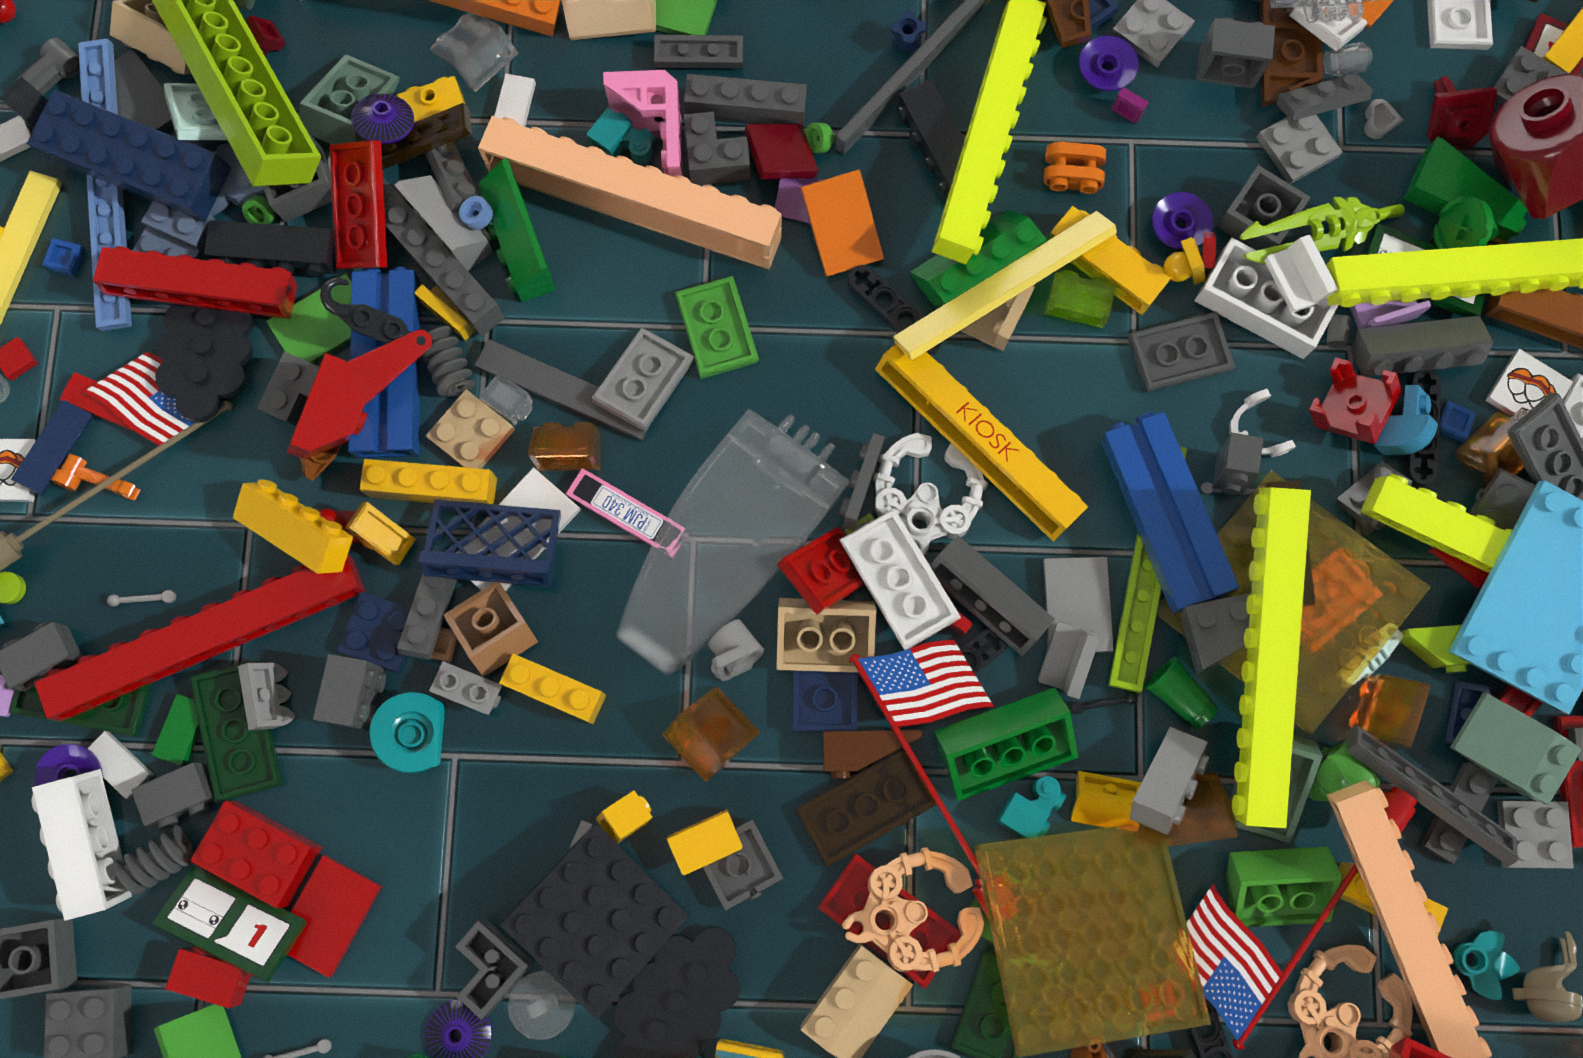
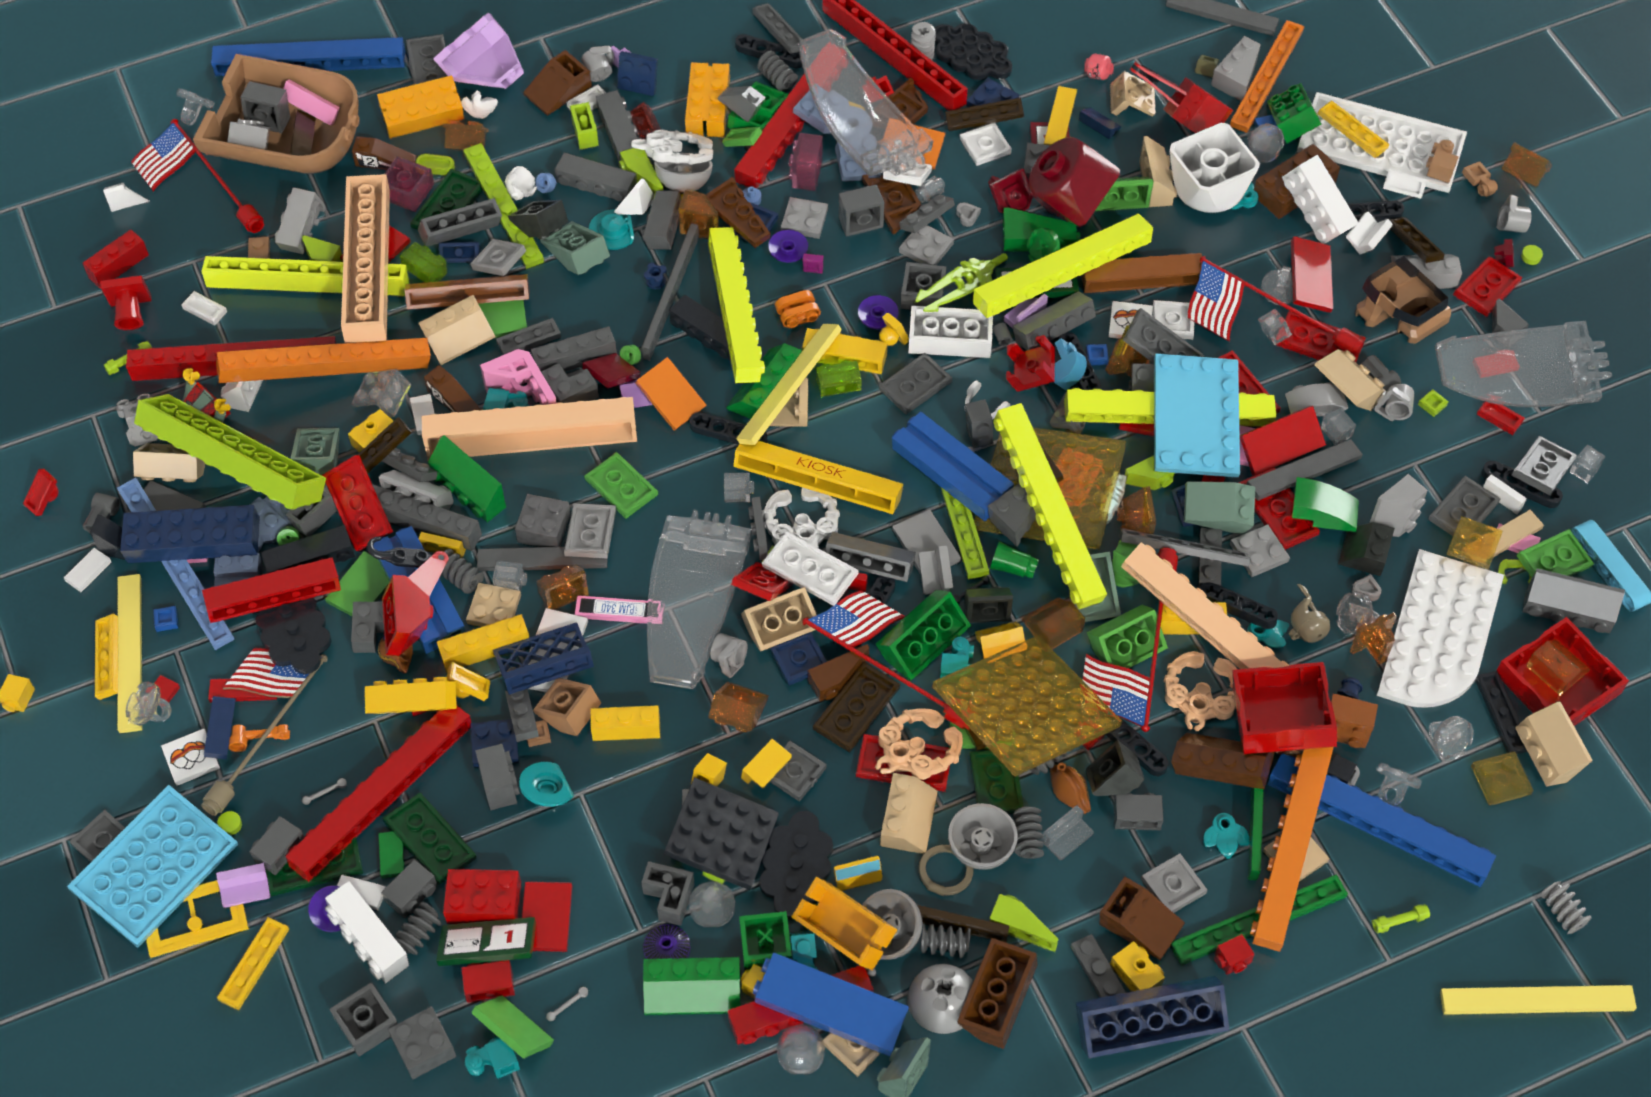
camera: 25 degrees left, 20 degrees down
light aqua tile [164,83,227,140] -> none
light grey plate [238,663,295,730] -> none
dish [351,93,414,144] -> none
light grey hinge [429,661,502,715] -> none
medium blue tile [459,196,493,230] -> none
light grey brick [1129,727,1210,835] -> none
red tile [1202,232,1216,268] -> none
white panel [1264,235,1338,313] -> none
none -> reddish brown slope [424,365,481,413]
none -> flat silver brick [515,494,571,547]
none -> clear brick [724,473,754,502]
none -> pearl dark grey slope [964,586,1013,623]
none -> black beam [1200,582,1278,629]

